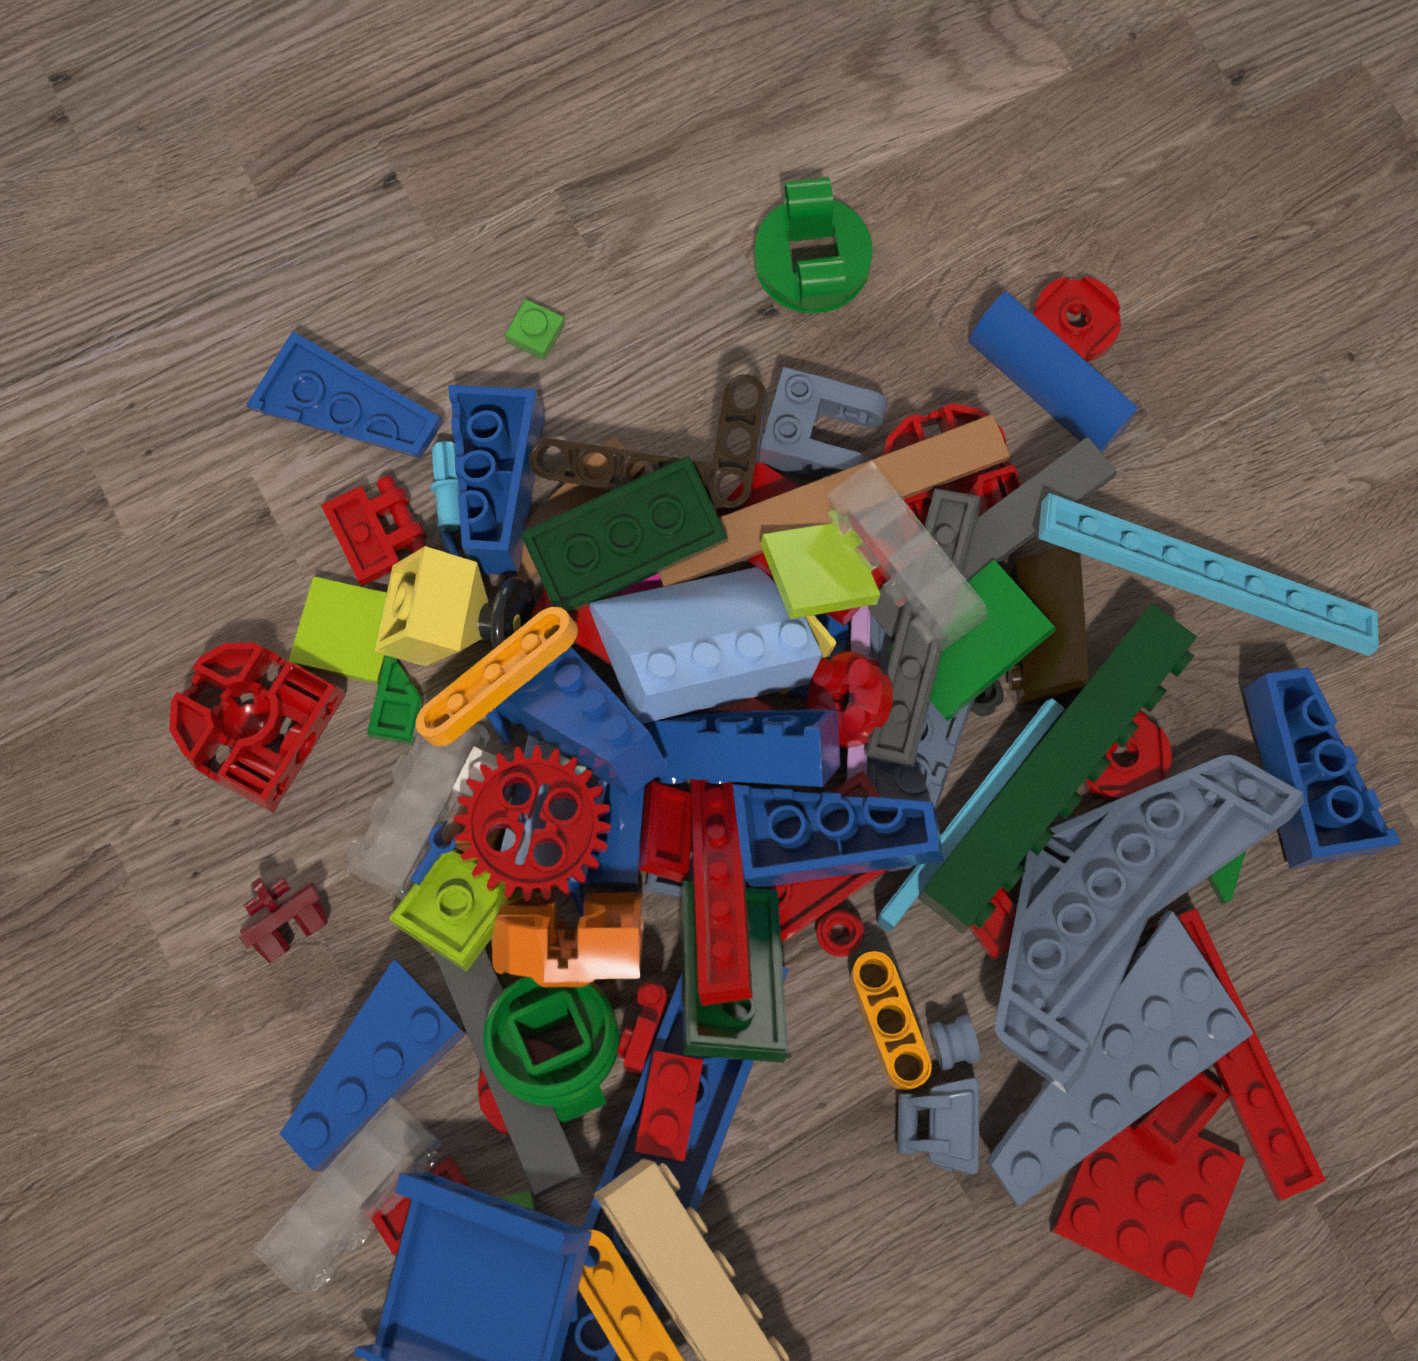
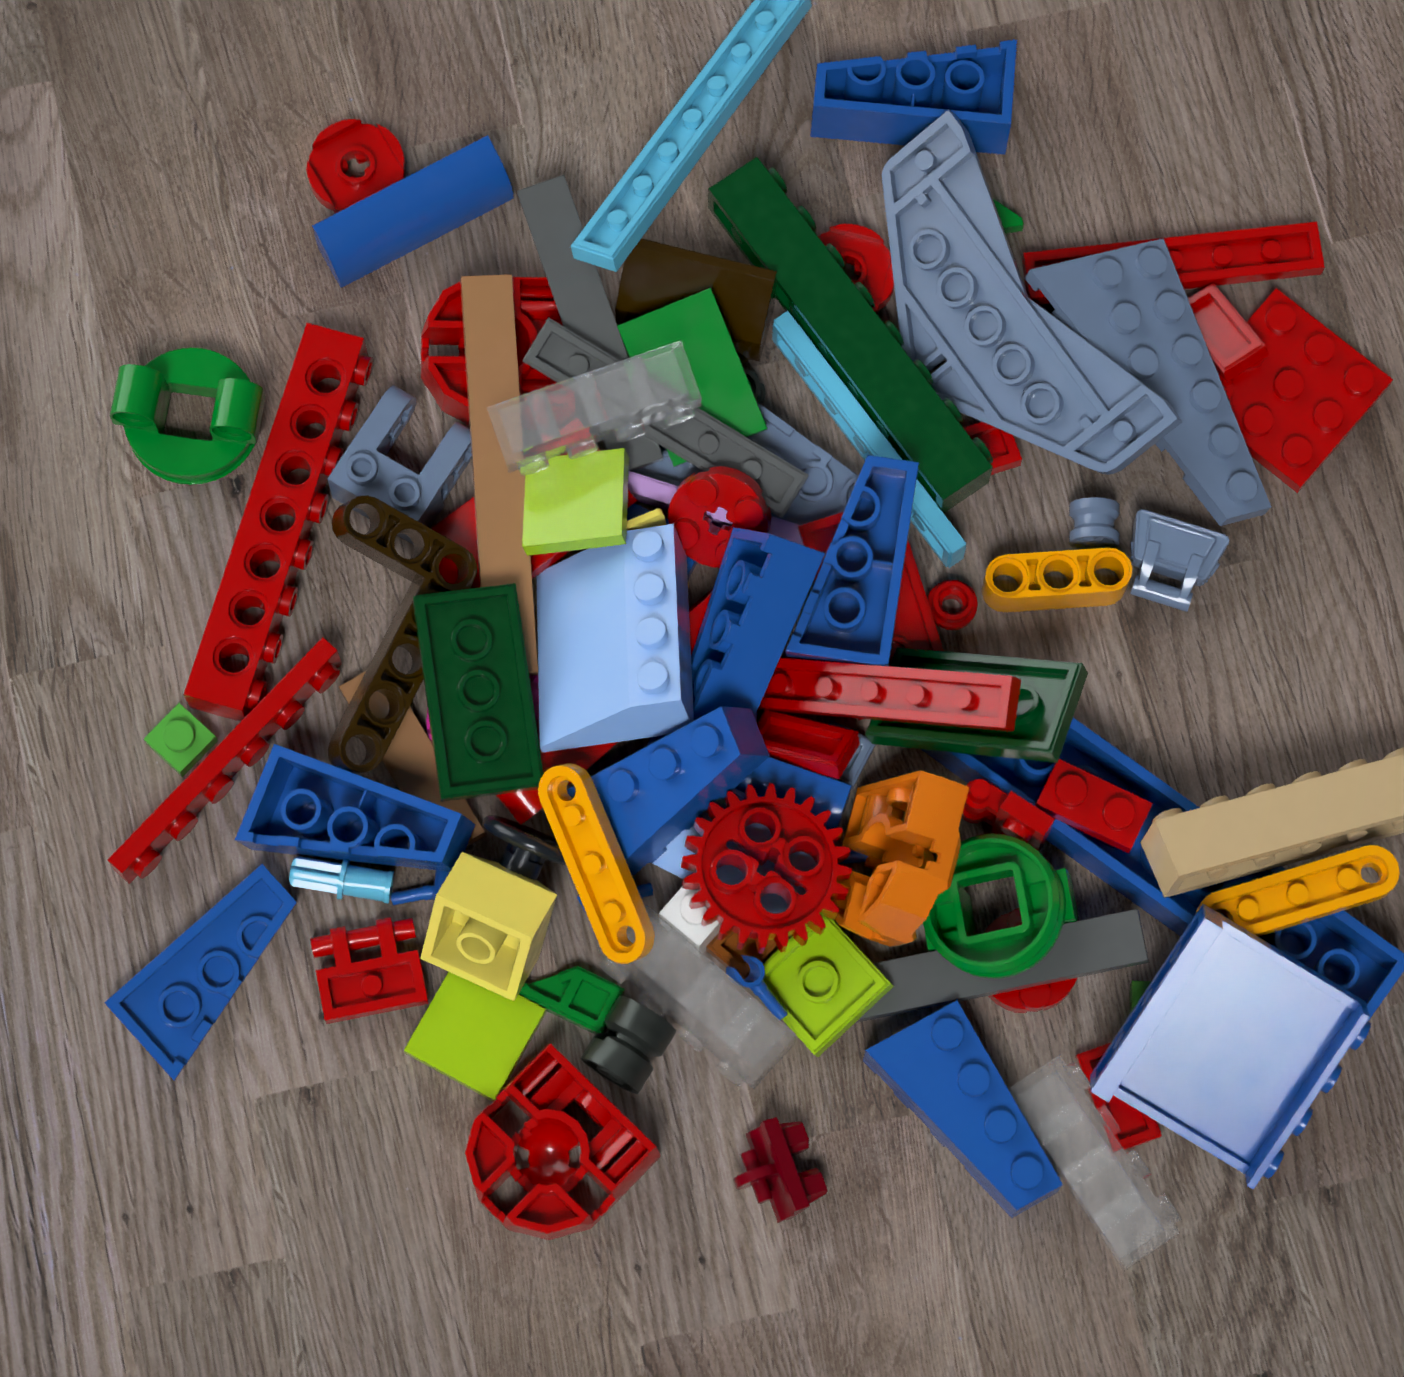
camera: 75 degrees left, 0 degrees up
none -> red plate [107,637,342,884]
none -> red brick [183,323,373,722]
none -> pearl dark grey wheel [581,996,676,1094]

